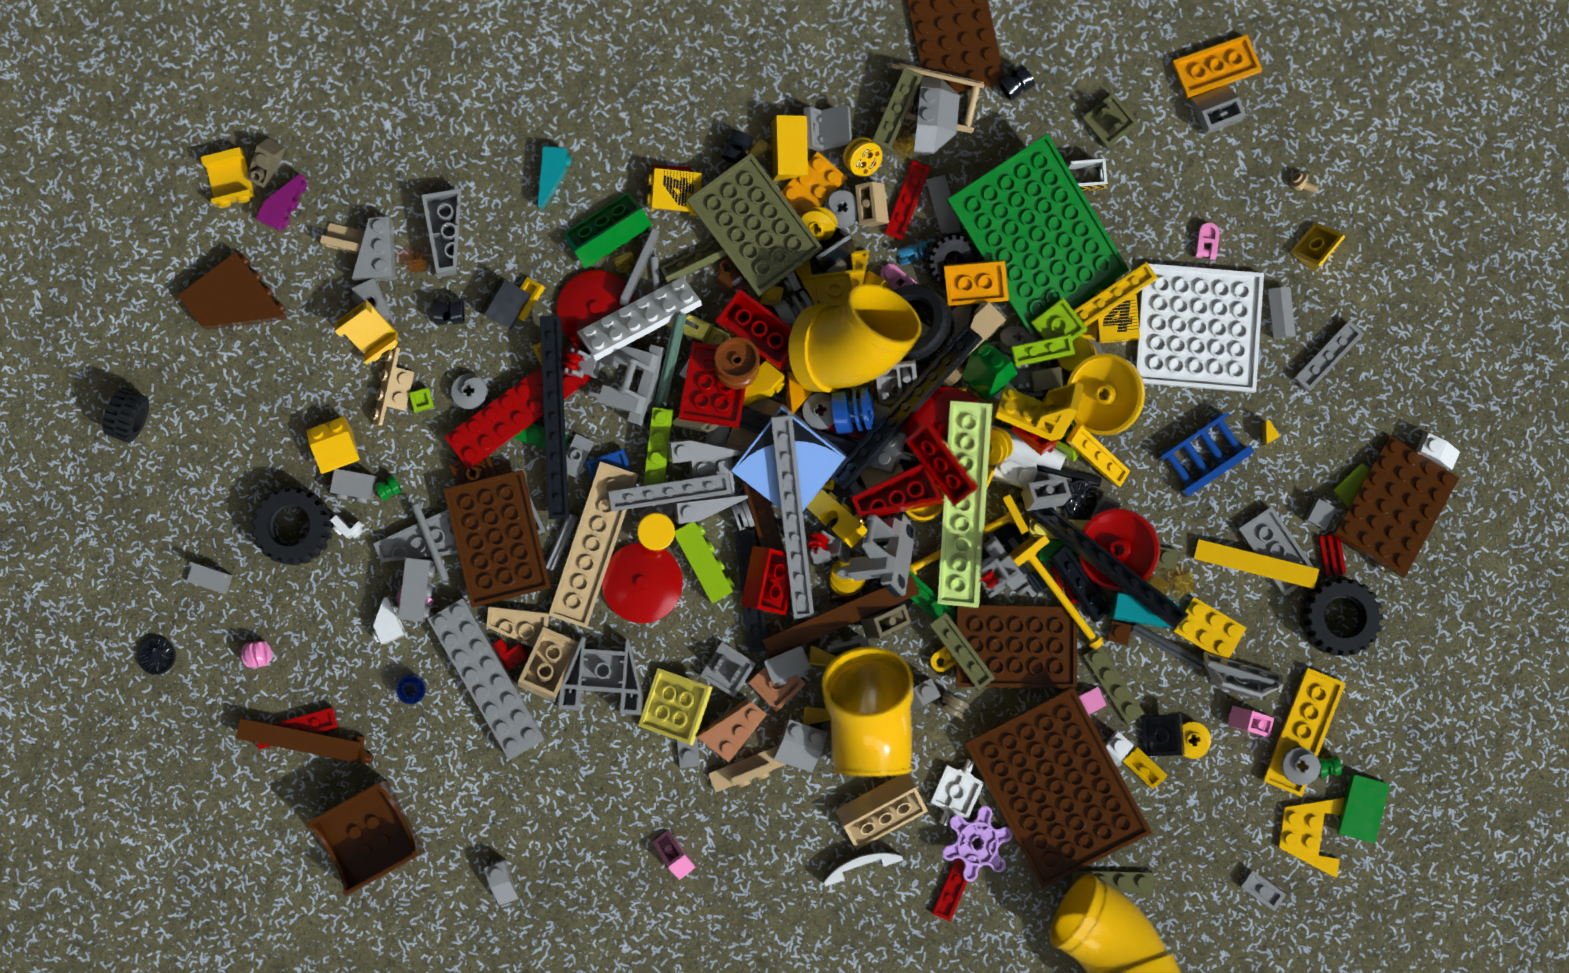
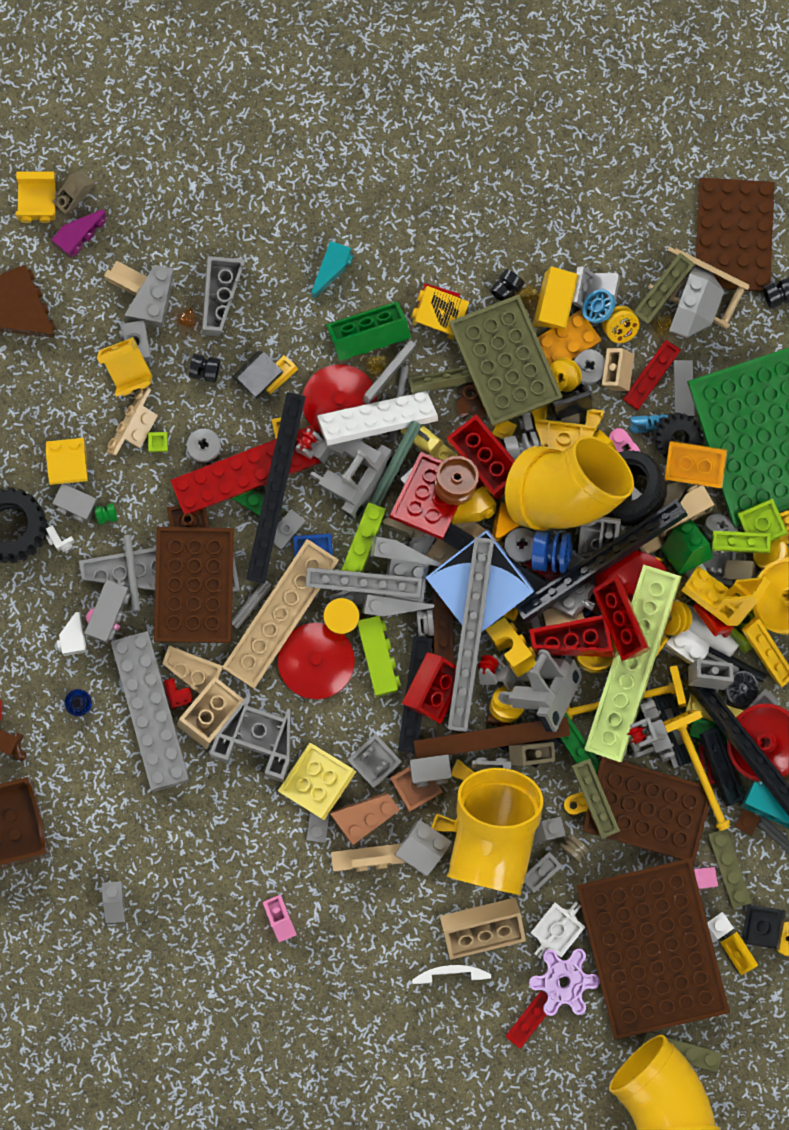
camera: 15 degrees right, 5 degrees down
none -> light grey plate [524,852,562,893]
none -> dark azure wheel [582,289,616,323]

